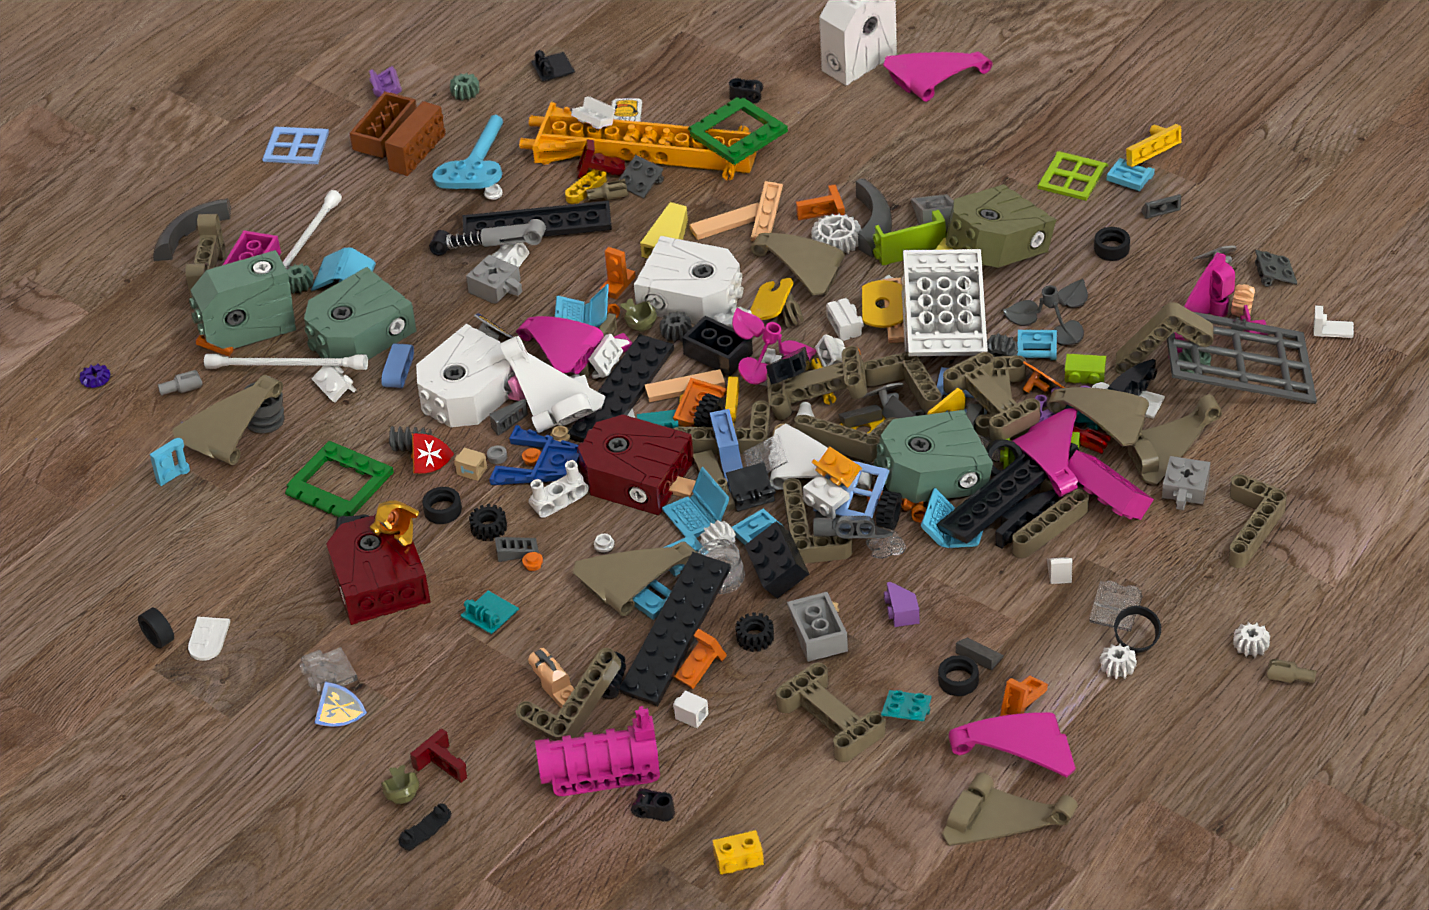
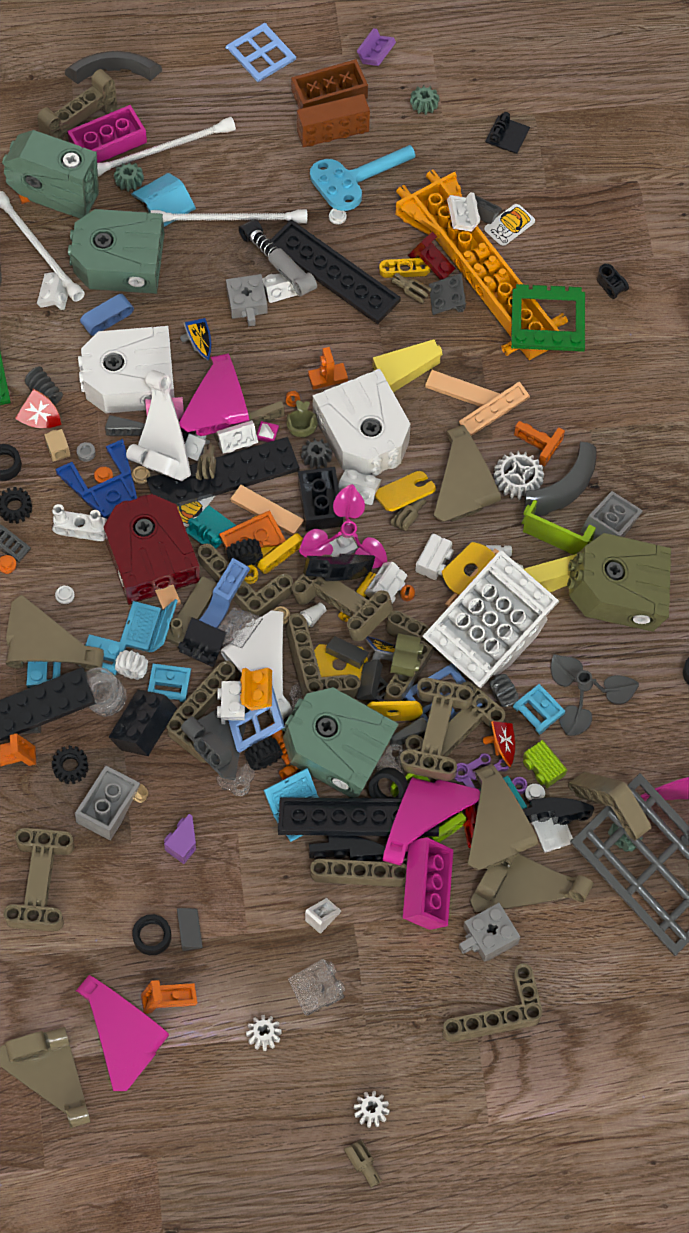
camera: 40 degrees right, 20 degrees up
medium azure piece [555,284,609,328] -> none
teal hinge [881,690,932,721] -> none
black tyre [1114,606,1161,653] -> none
none -> white hose [151,209,307,224]
none -> dark tan arm [196,444,217,480]
none -> olive brick [390,633,424,677]

